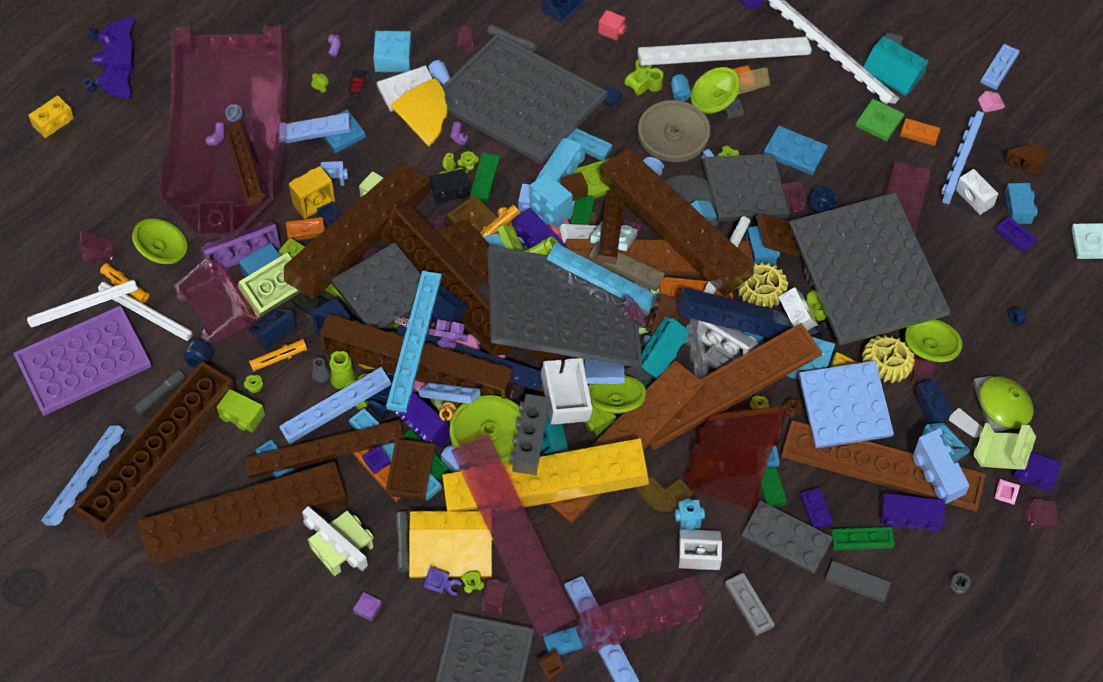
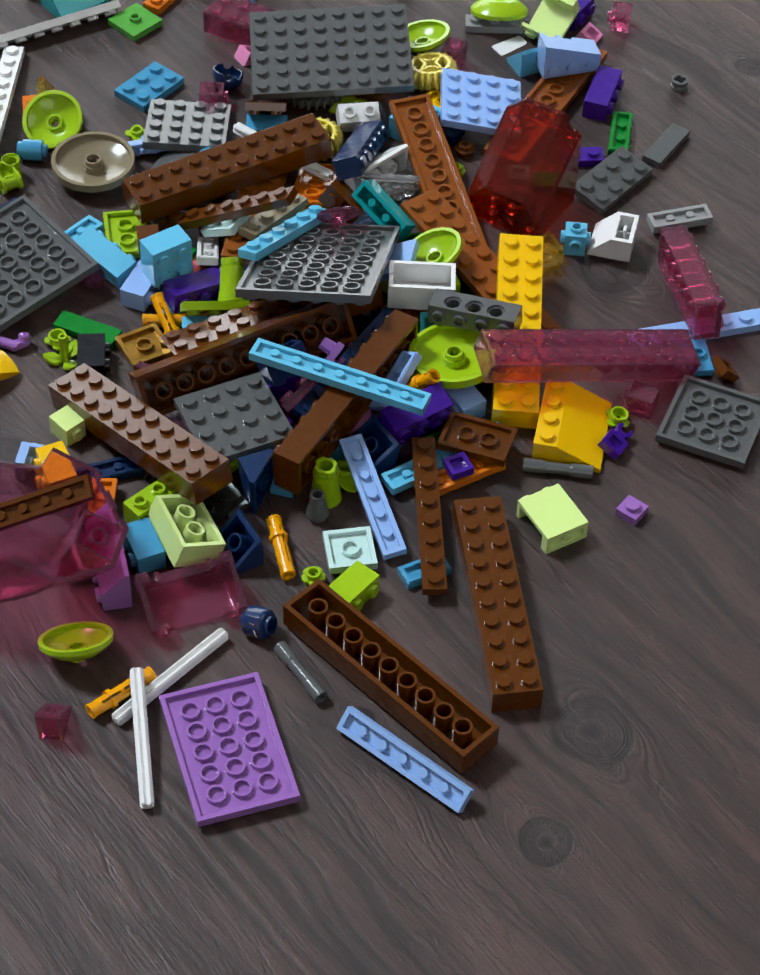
camera: 80 degrees left, 10 degrees down
white plate [302,507,368,571] -> none
dark blue brick [914,379,952,424] -> none
none -> light aqua plate [323,526,378,574]

